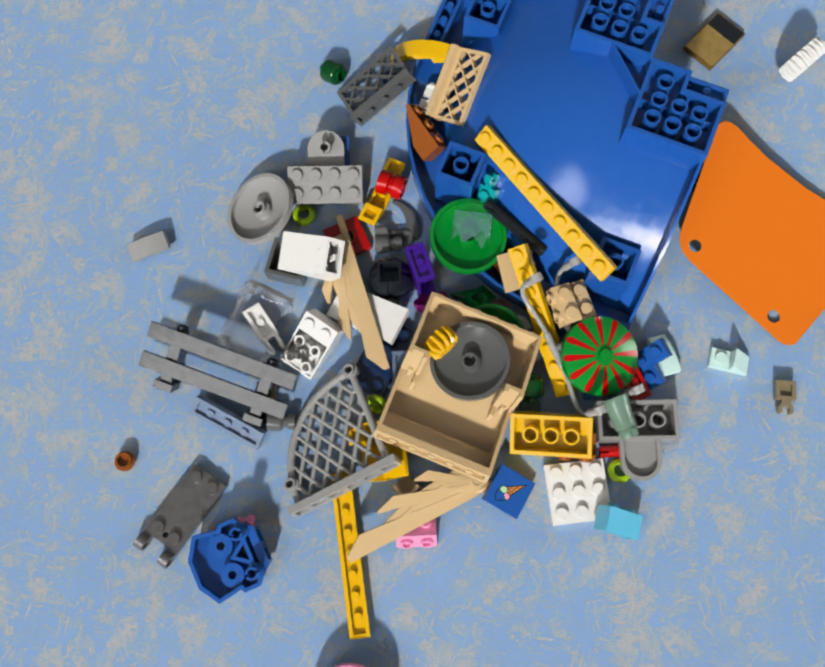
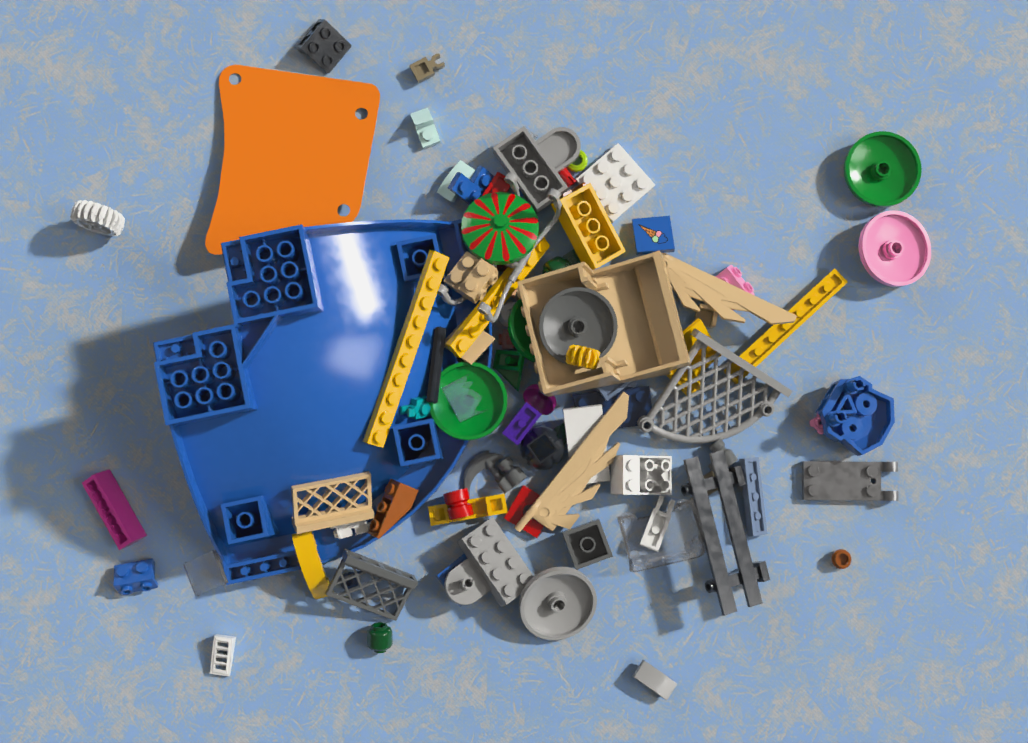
camera: 130 degrees left, 10 degrees up
white slope [278,231,345,282] -> none
lime piece [293,205,315,226] -> none
lime piece [366,394,387,414] -> none
medium azure brick [593,502,643,540] -> none
sand green plant [601,393,640,441] -> none
tile [683,13,745,71] -> none

